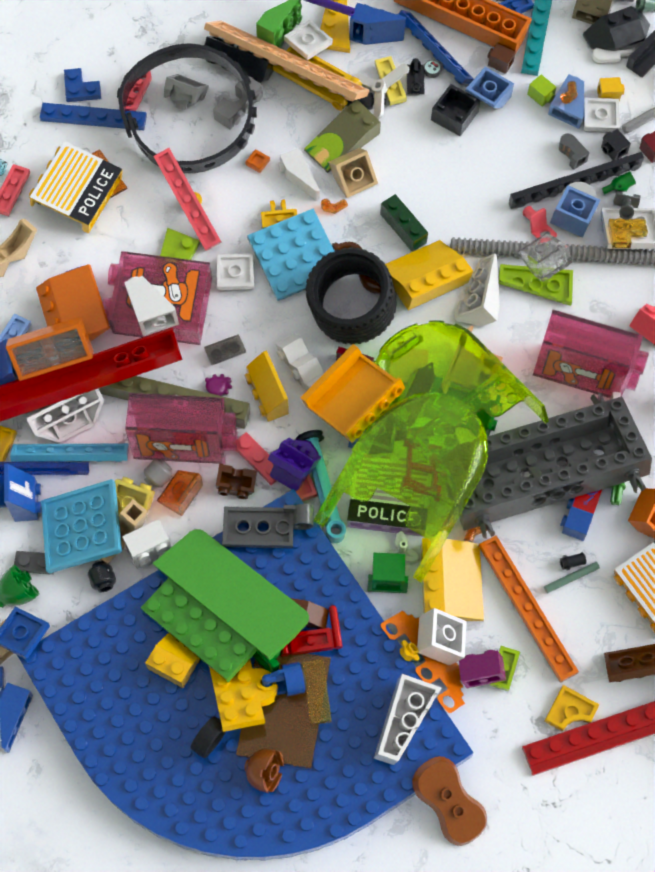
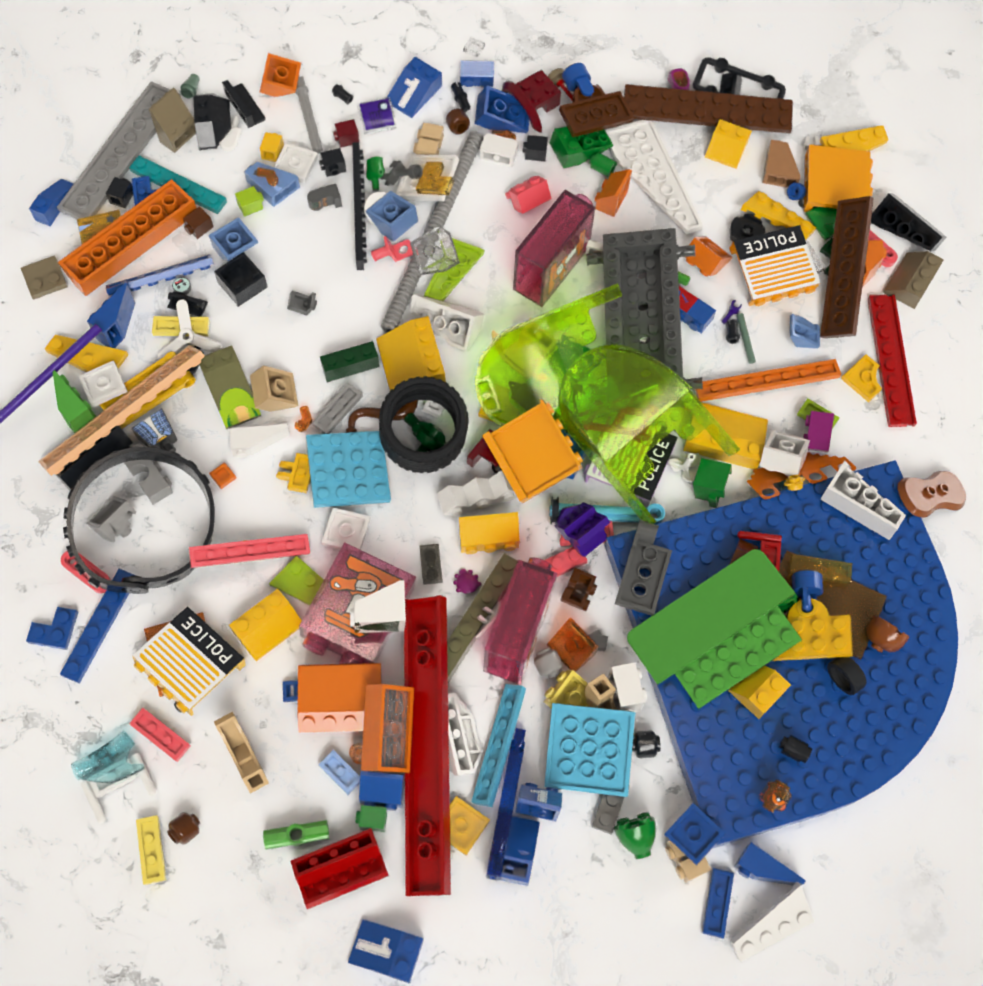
camera: 75 degrees left, 0 degrees up
none -> torso [131,408,178,452]
none -> yellow slope [229,588,304,662]
none -> dark grey bracket [287,290,317,316]
none -> light grey plate [312,383,363,434]
none -> dark green pin [404,413,447,452]
none -> dark grey piece [587,630,608,652]
none -> dark purple hand [722,300,742,324]
none -> clear orange head [760,779,792,813]
none -> black brick [779,734,813,763]
none -> medium blue slope [790,314,820,349]

